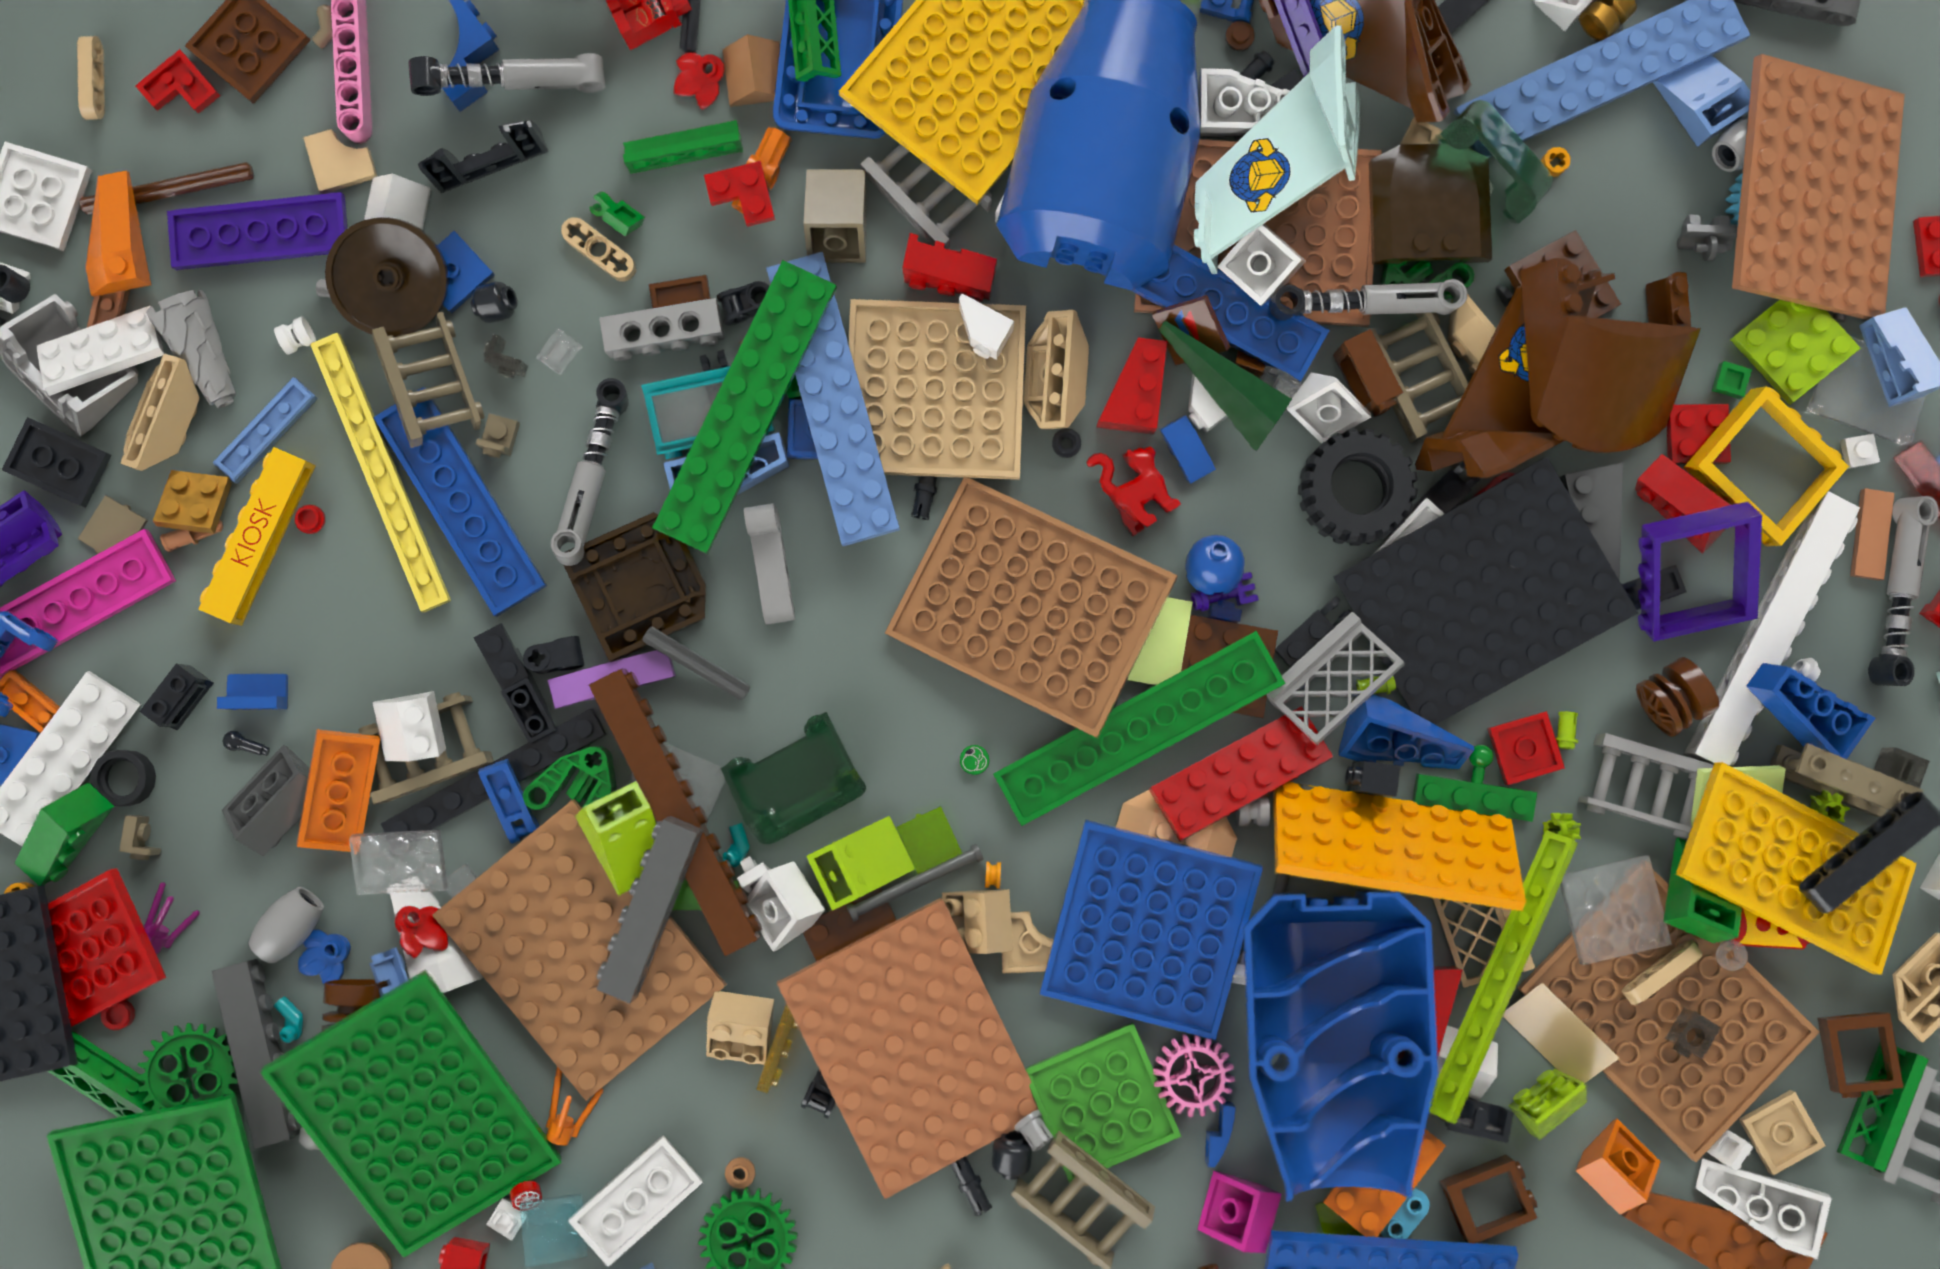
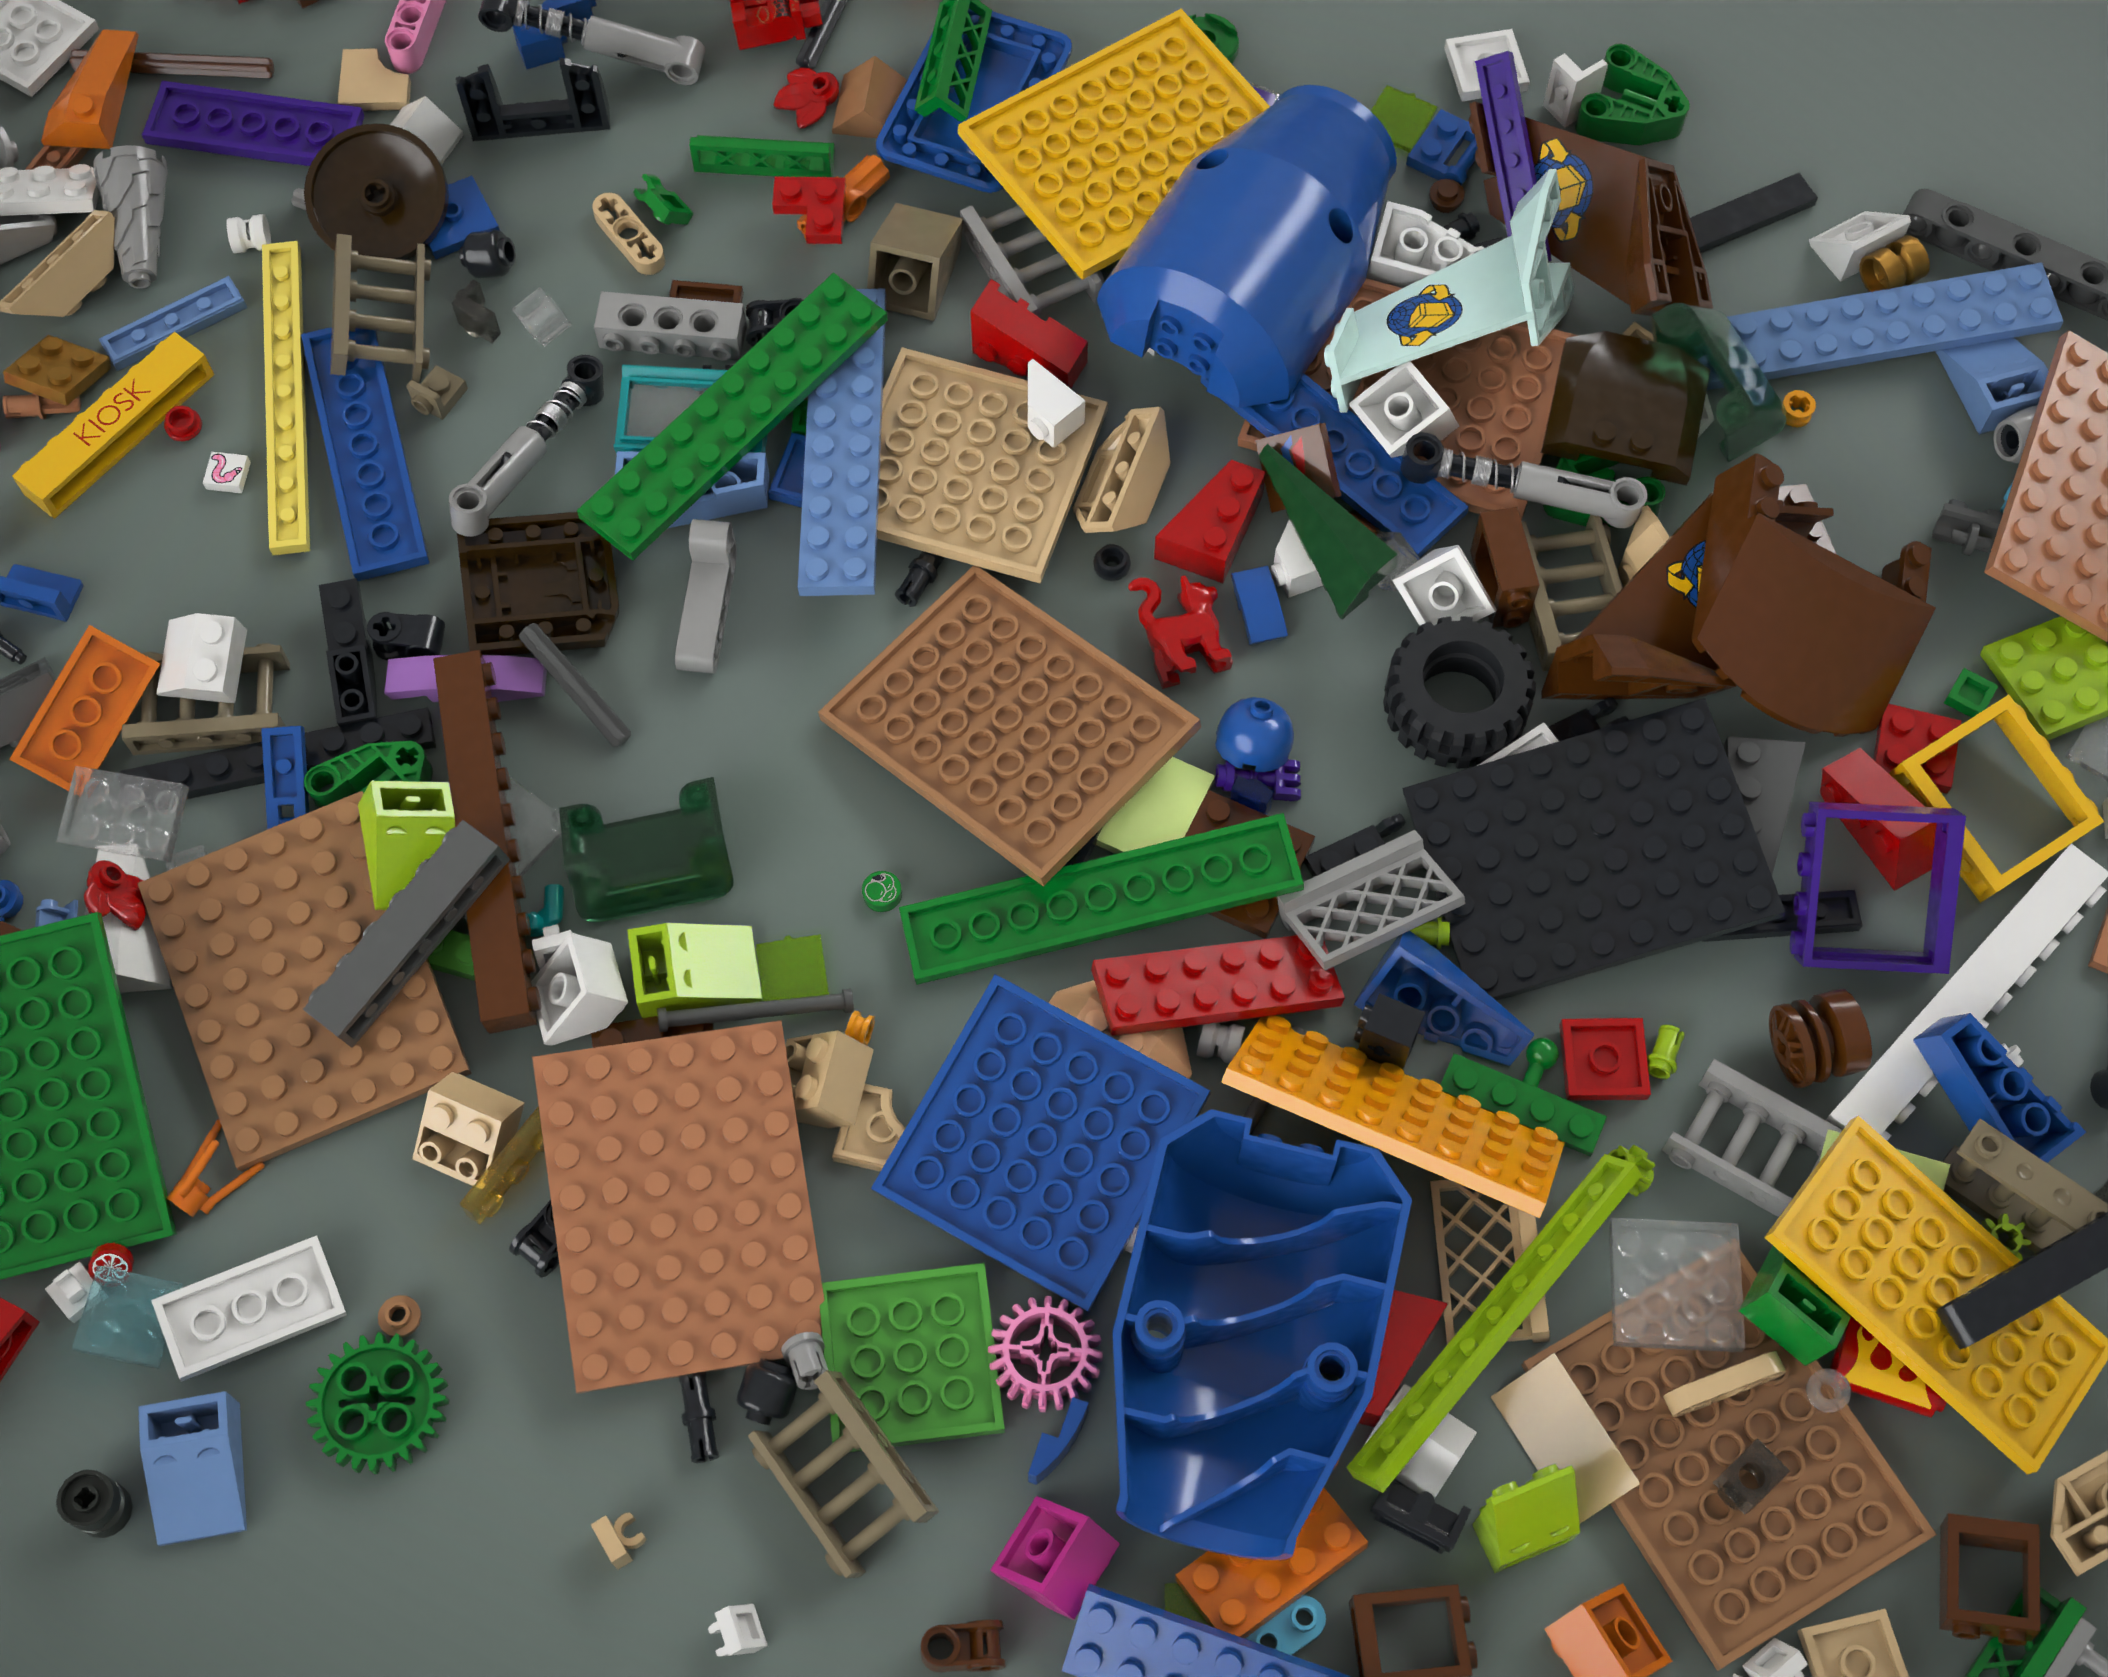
camera: 15 degrees right, 20 degrees down
none -> white tile [203,452,251,493]

